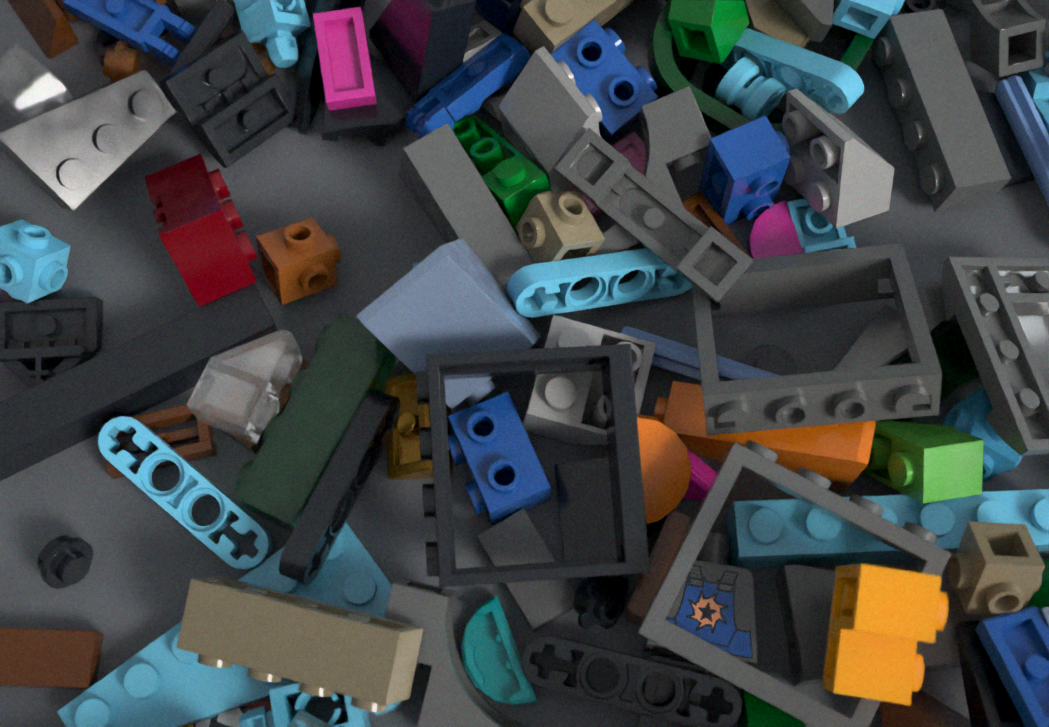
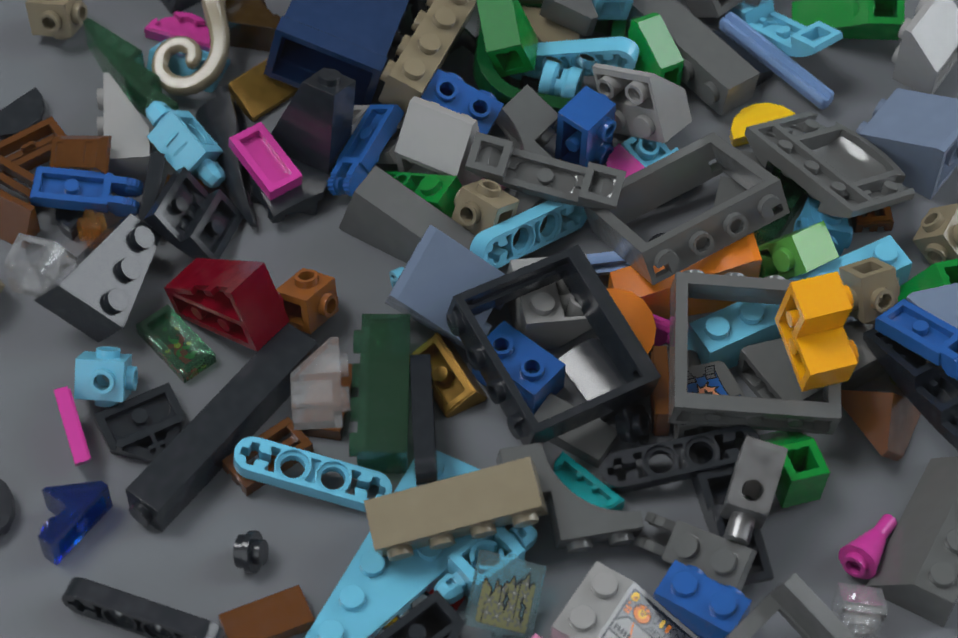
camera: 30 degrees left, 15 degrees down
none -> clear green tile [136,304,216,383]
none -> green slope [628,12,684,86]
none -> yellow tile [730,103,795,147]

